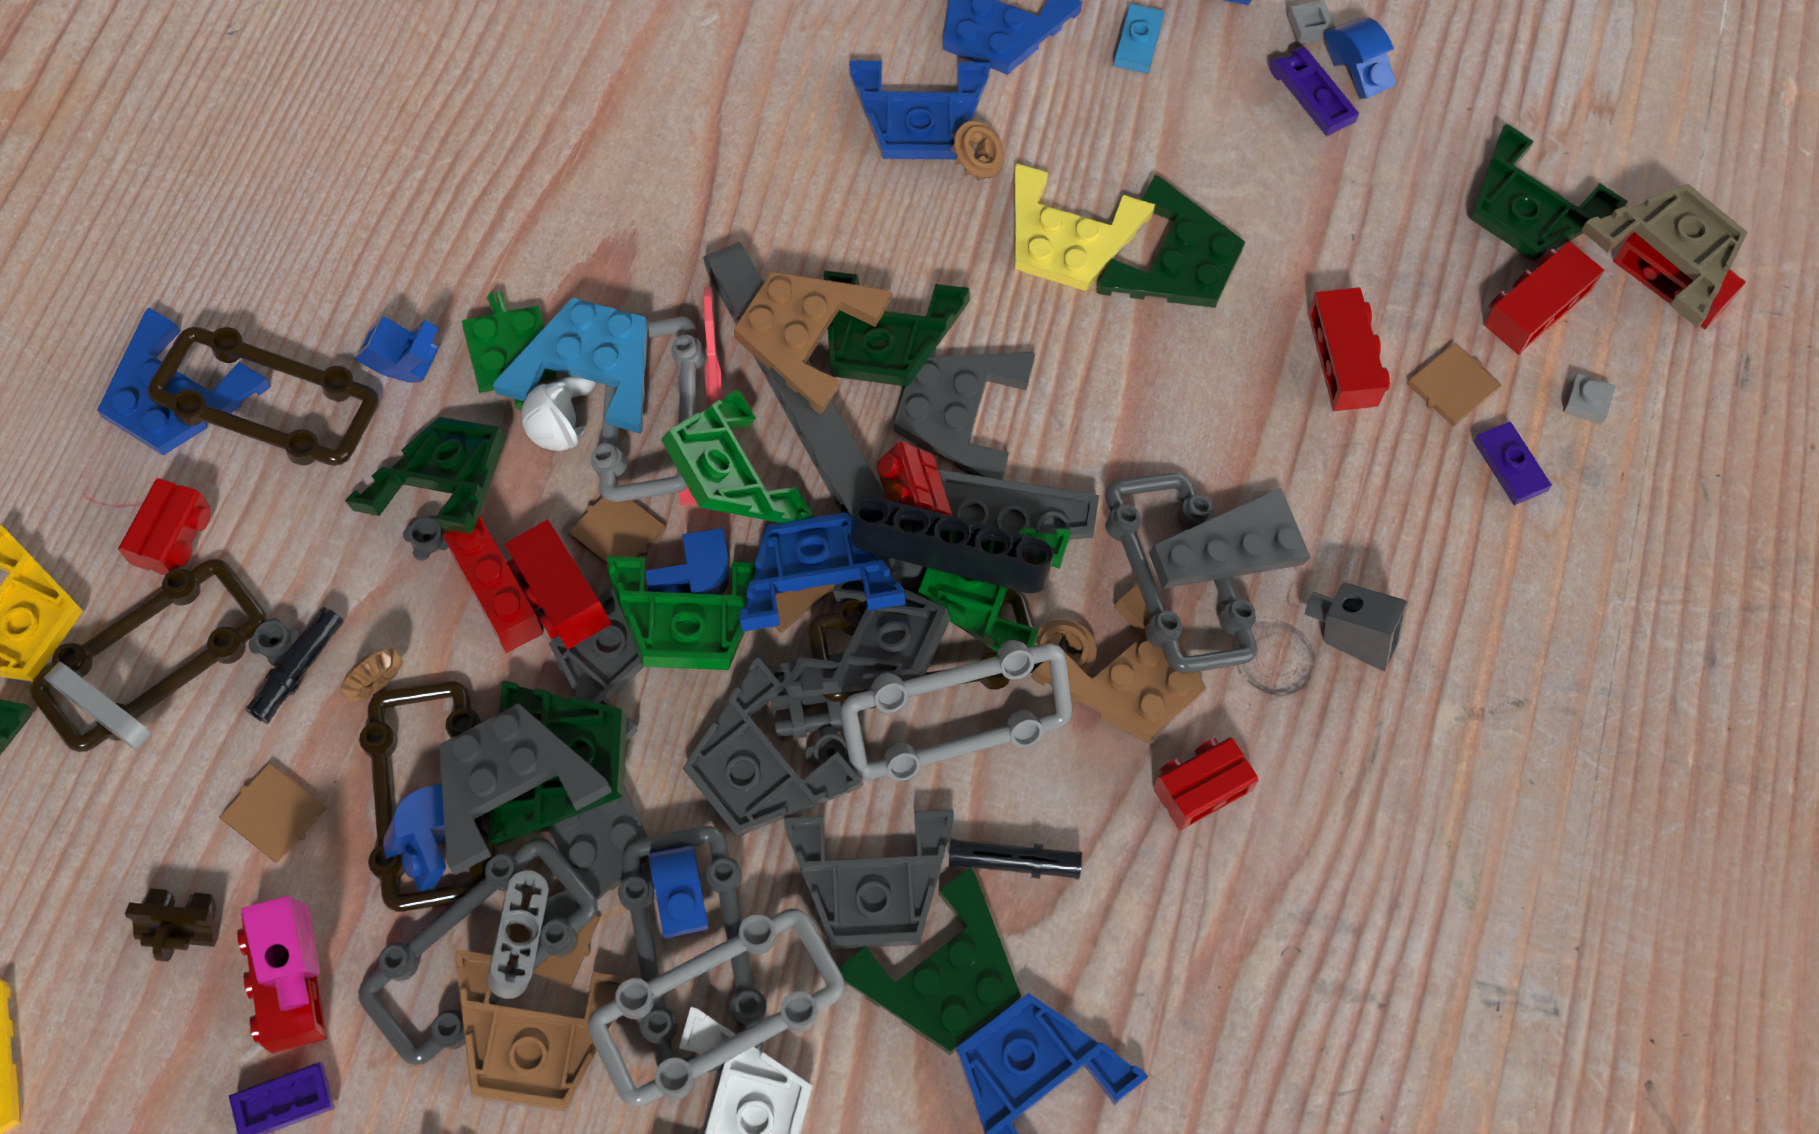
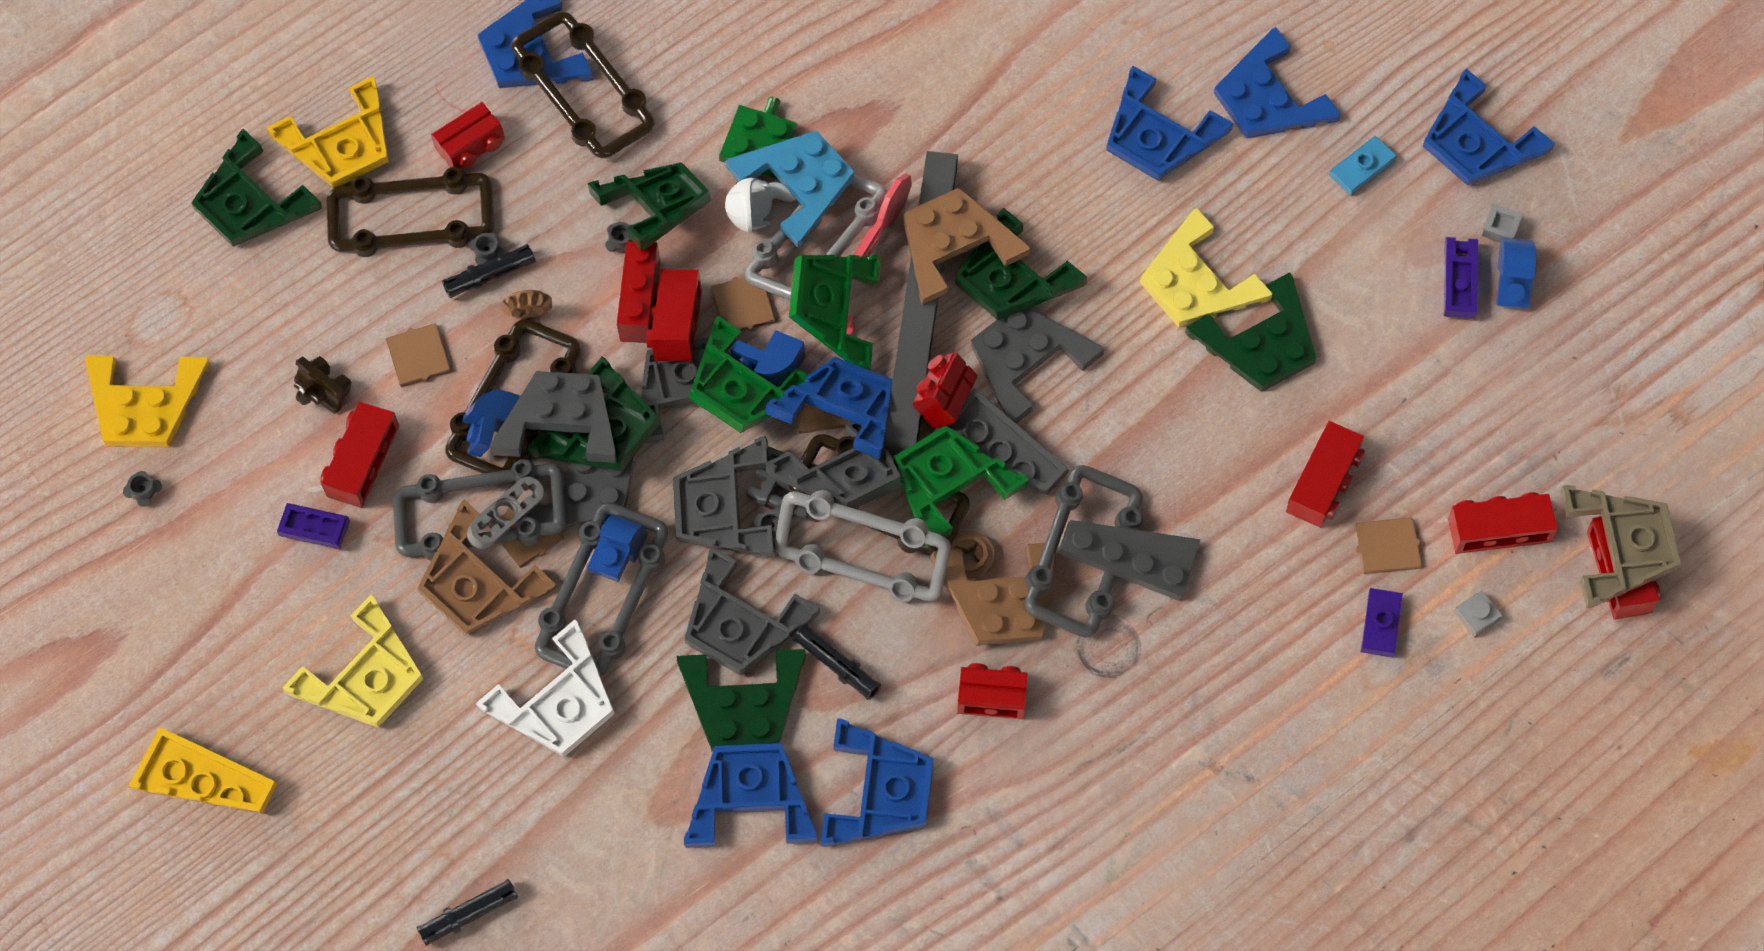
camera: 40 degrees right, 0 degrees up
light grey beam [43,661,152,751] -> none
dark pink torso [241,896,319,1011] -> none
blue brick [354,316,439,383] -> none
light grey bar [588,908,845,1107] -> none
black beam [850,496,1053,594] -> none
medium nougat gear [950,121,1004,181] -> none
dark grey torso [1305,583,1408,671] -> none
dark green wing [1470,123,1628,260] -> none
none -> blue wing [821,718,933,847]

